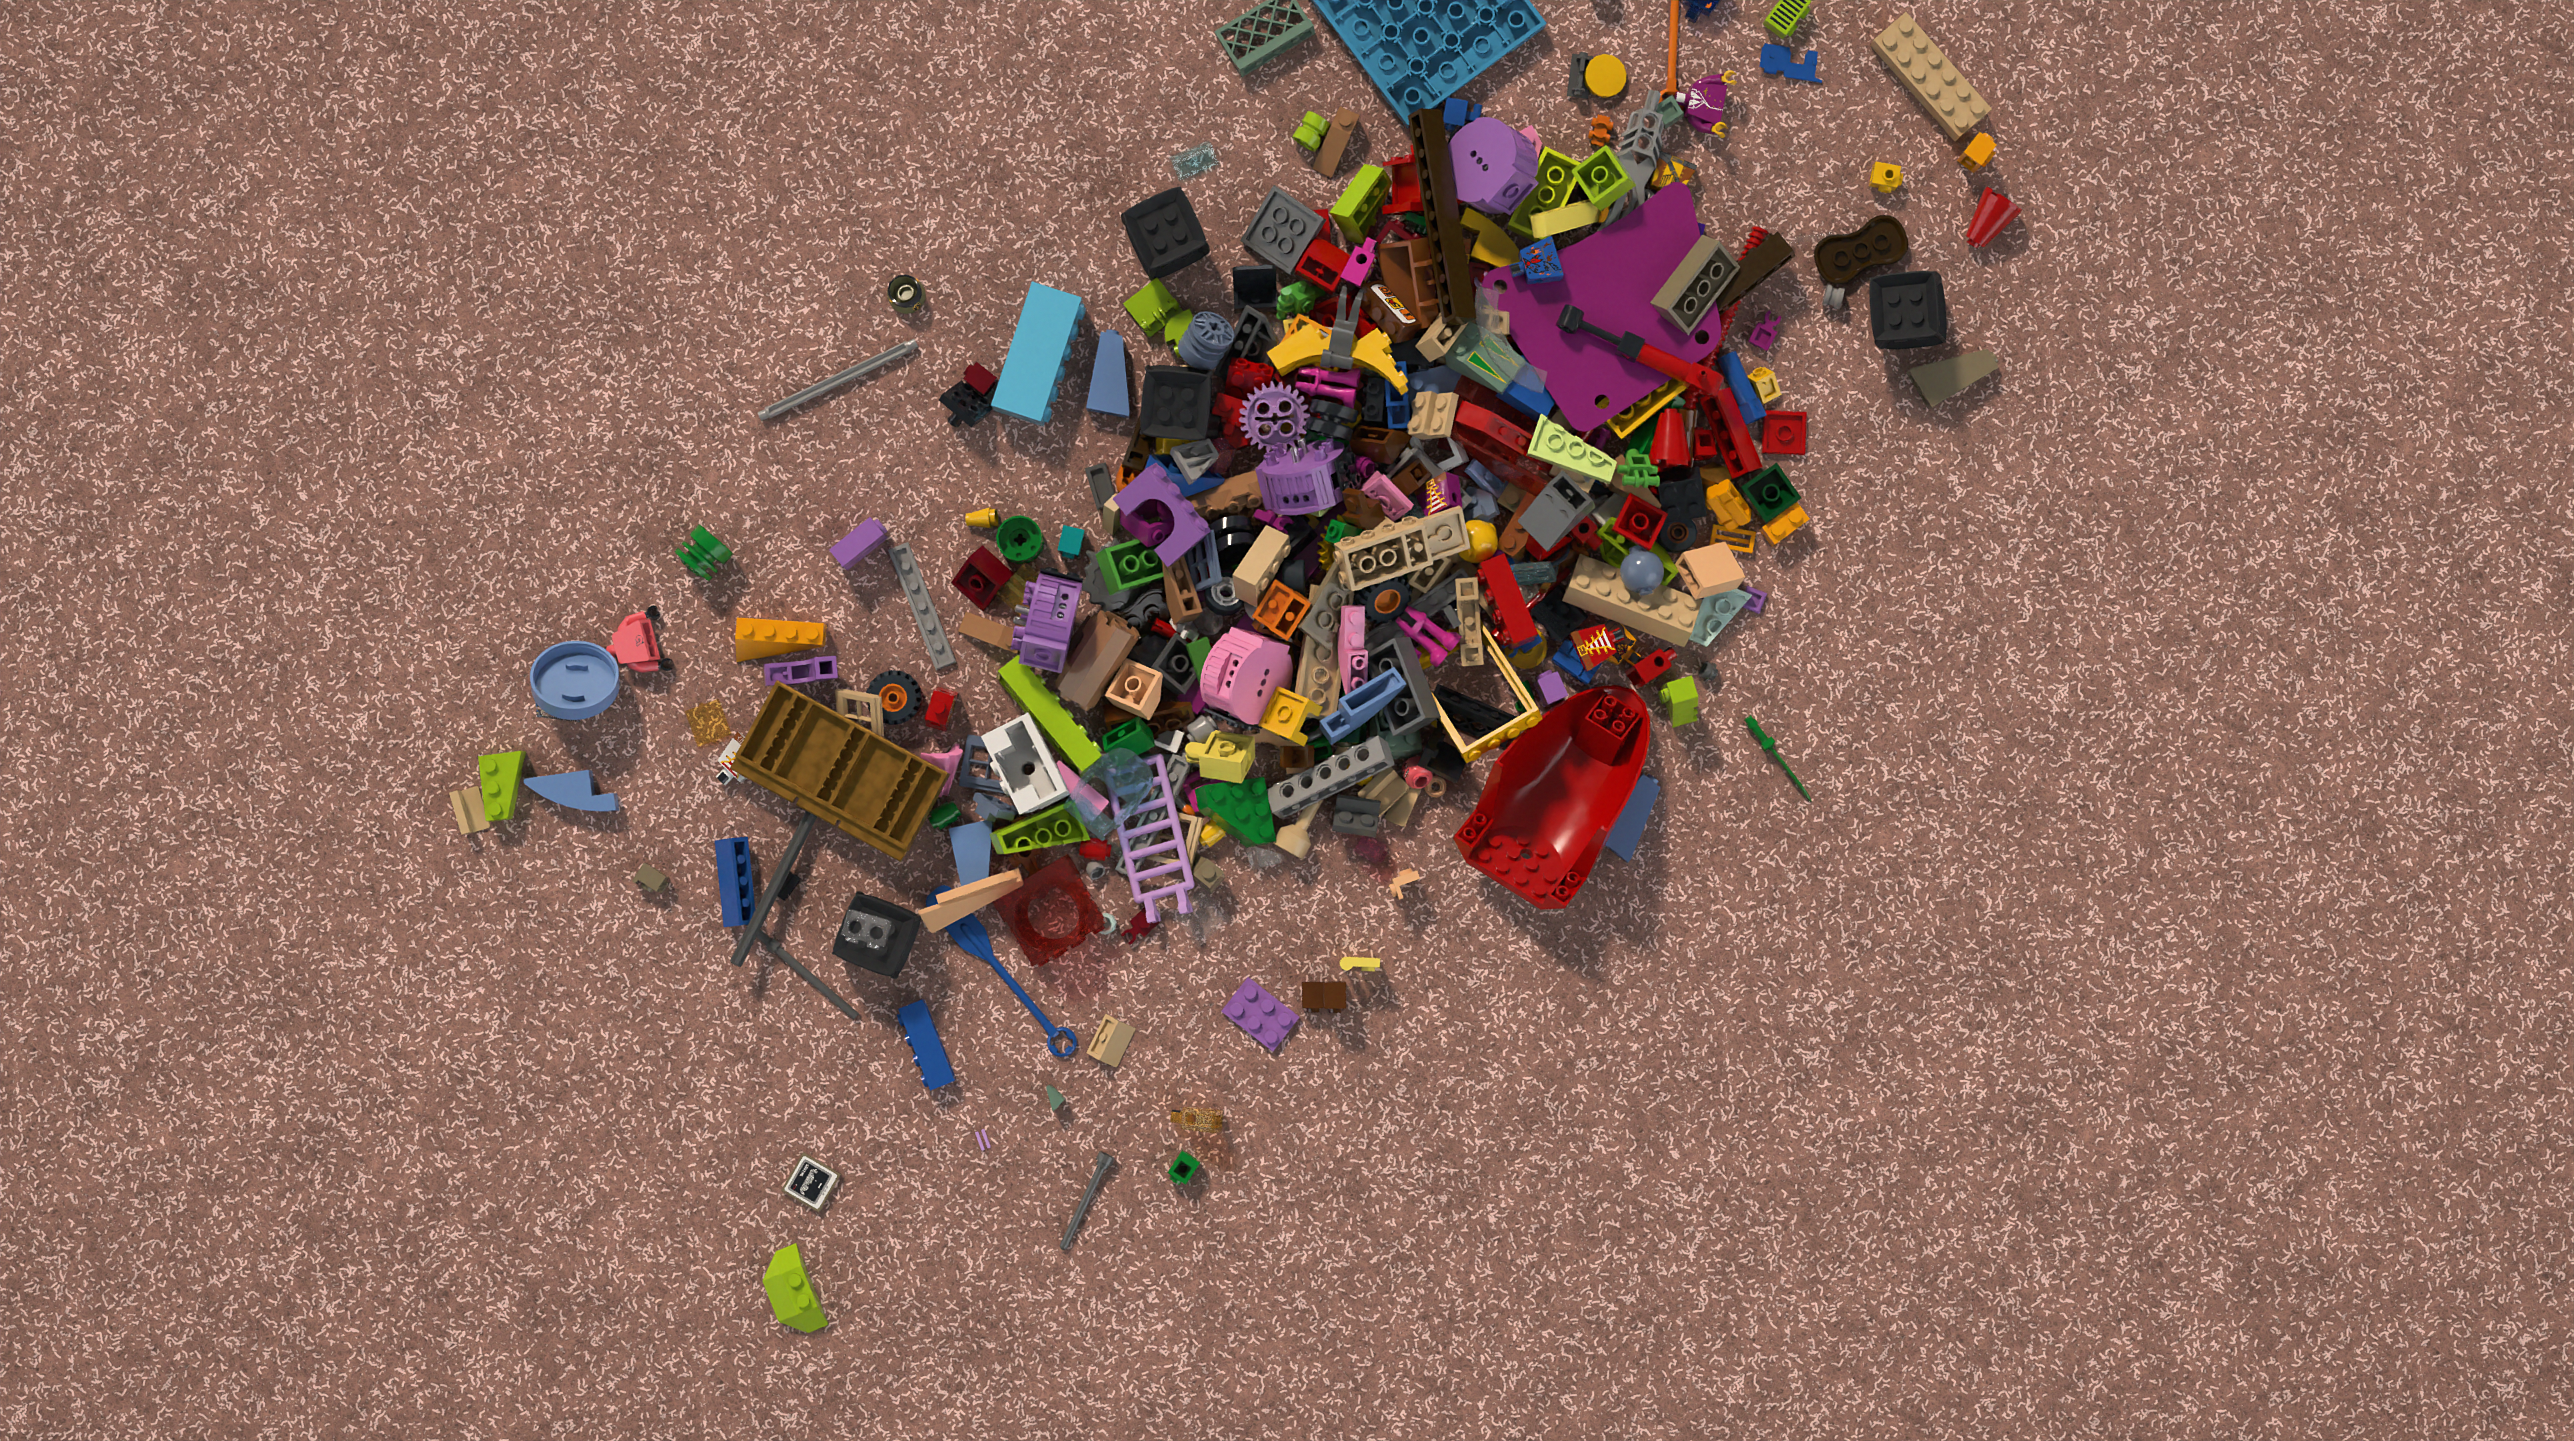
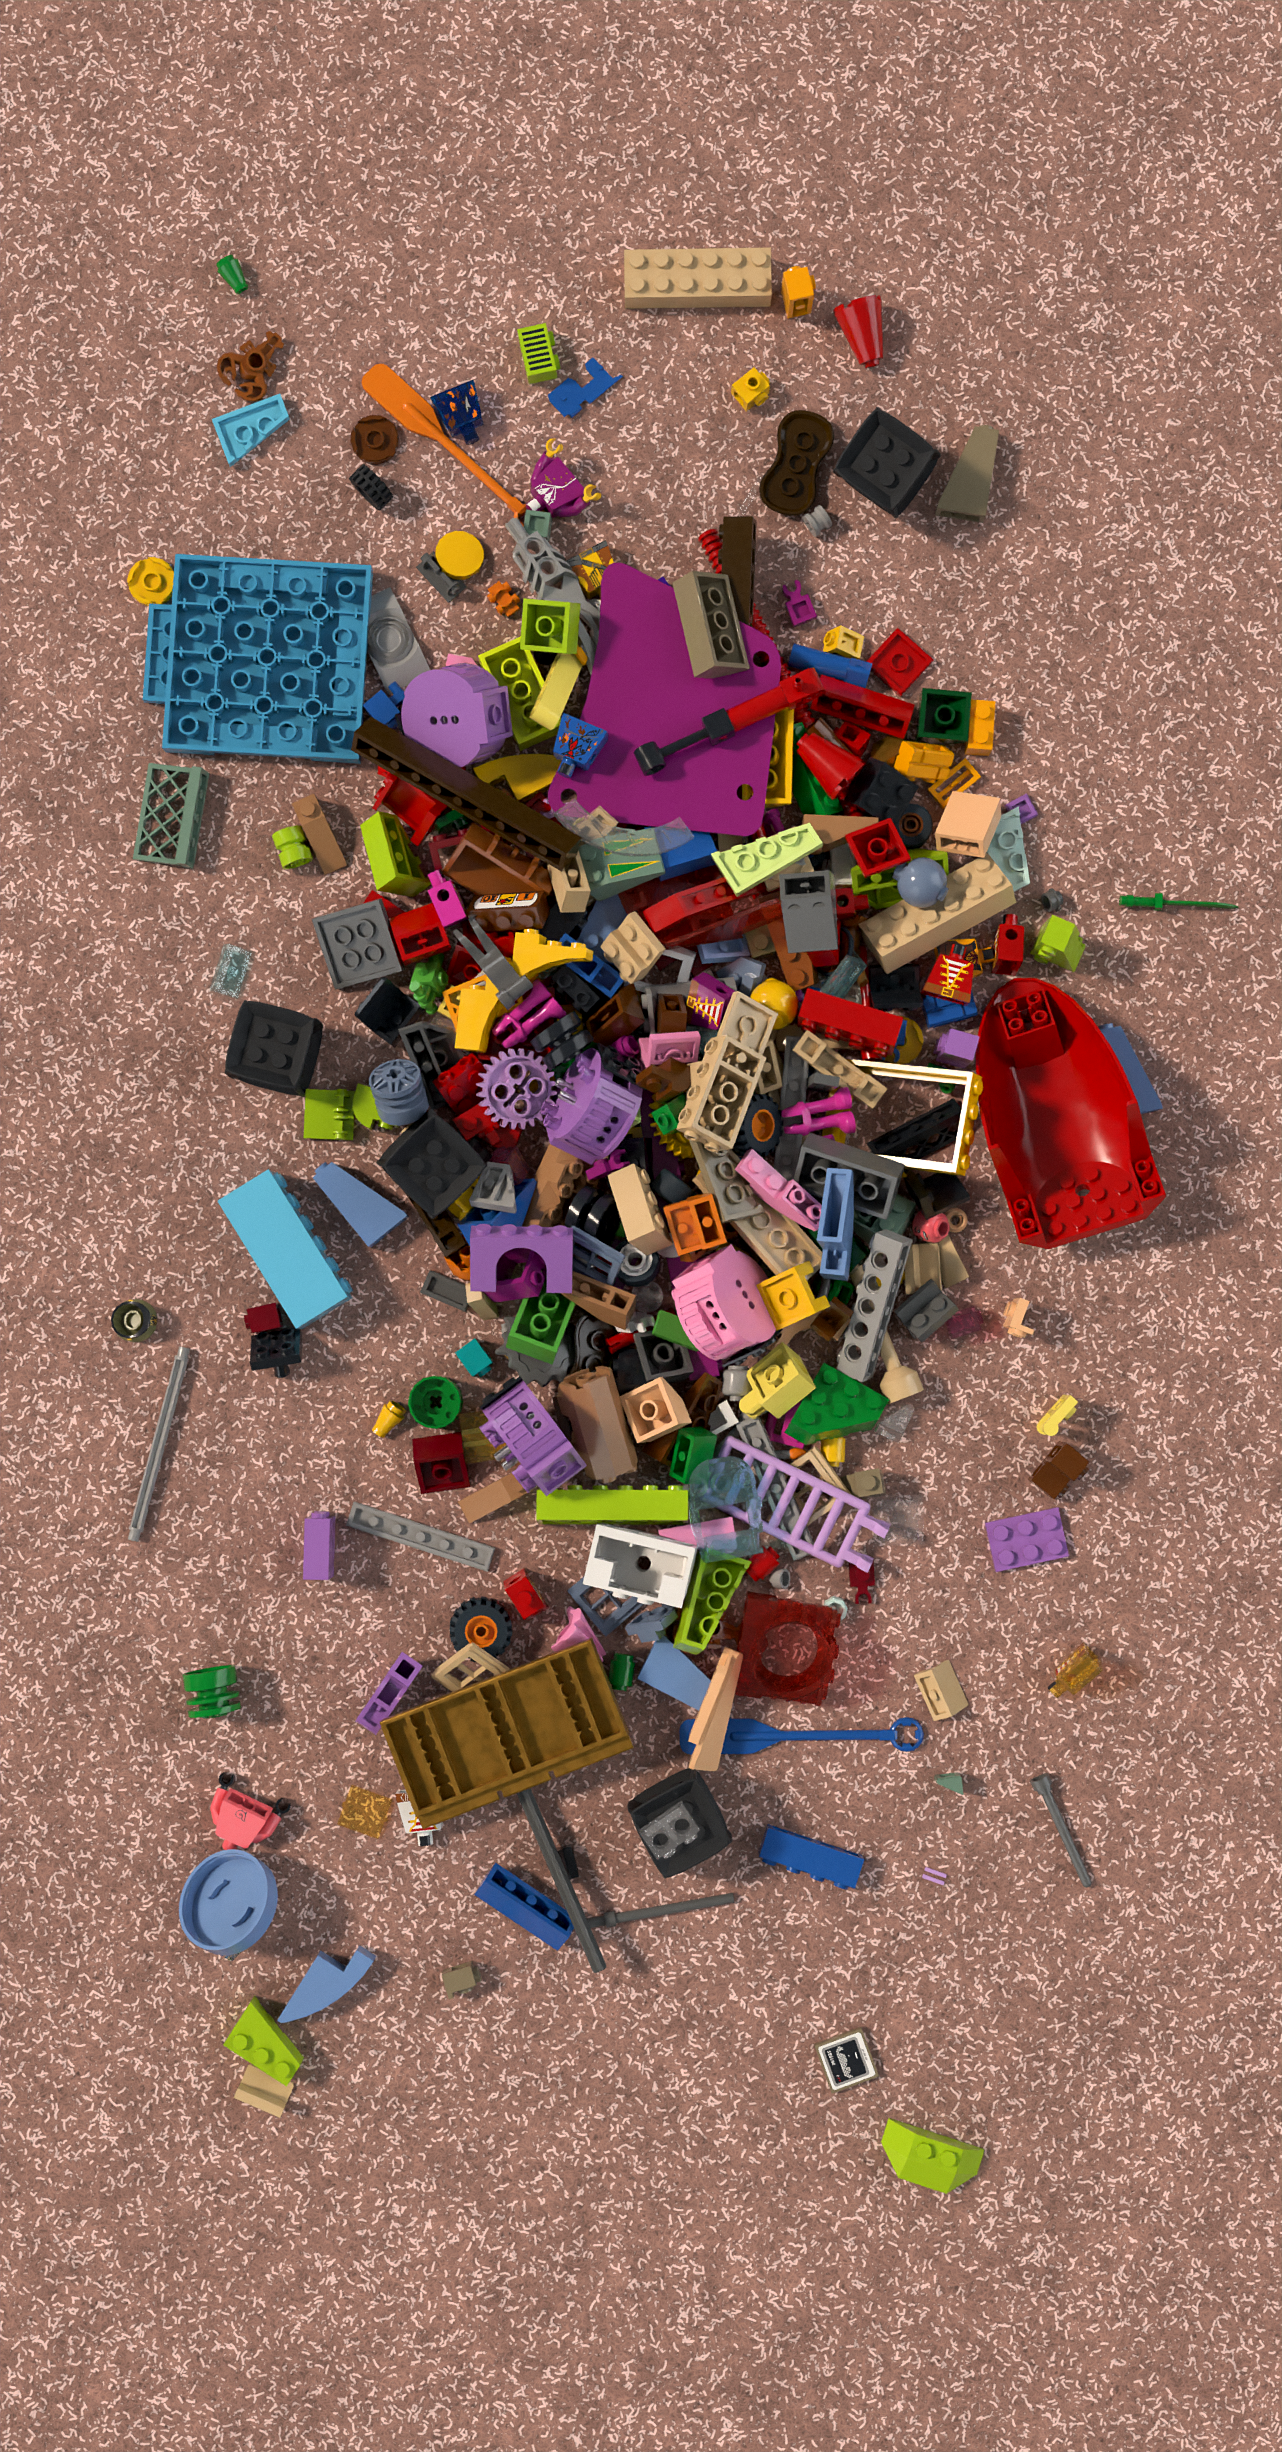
camera: 50 degrees left, 0 degrees up
light orange wedge [735,617,827,662] -> none
green brick [1167,1149,1201,1185] -> none
bright green piece [1617,449,1660,488] -> none
none -> light grey slope [367,587,430,694]

